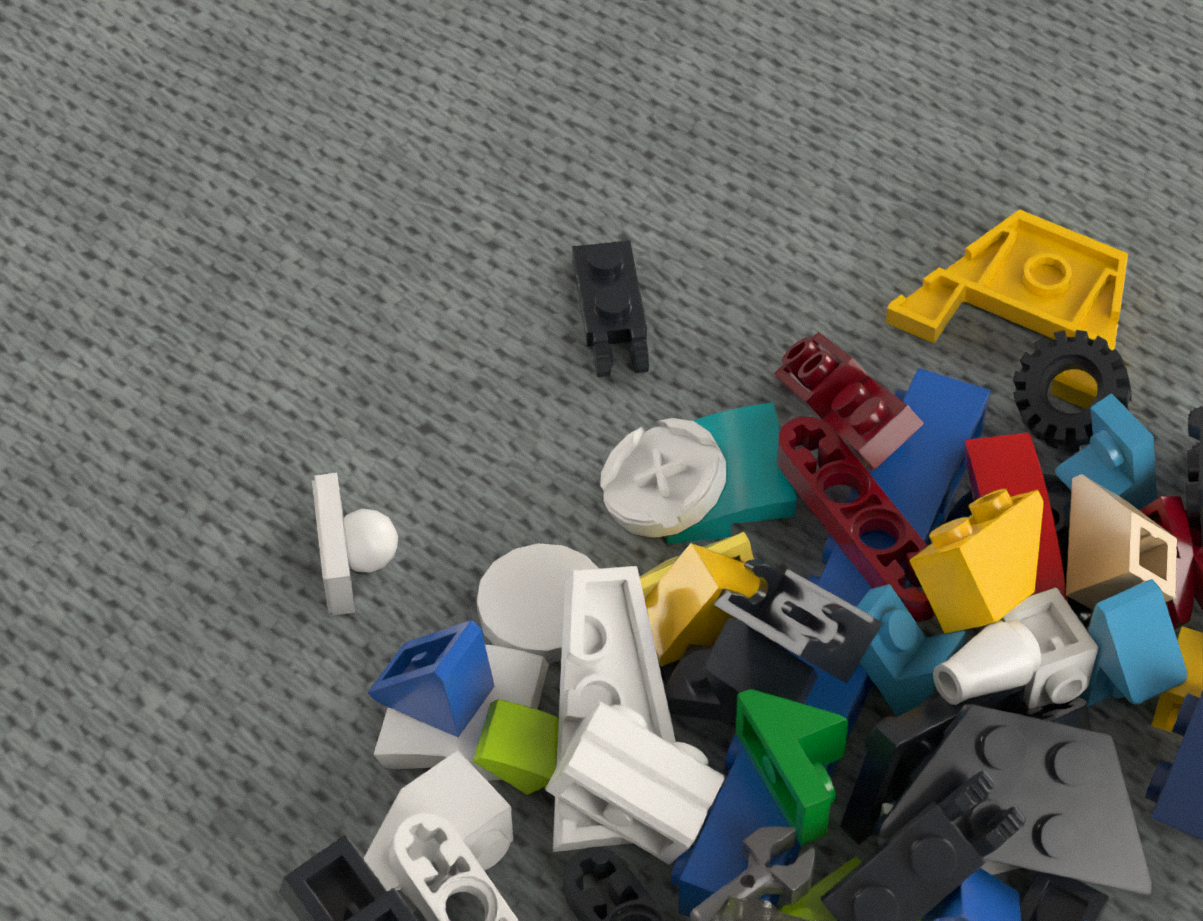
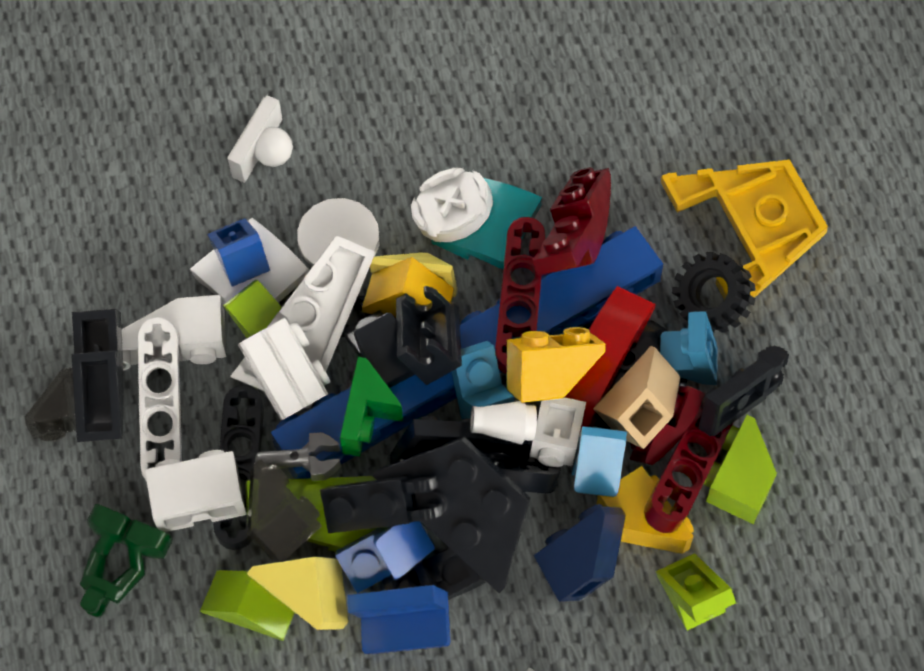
camera: 35 degrees right, 15 degrees up
black hinge [572,240,649,377] -> none

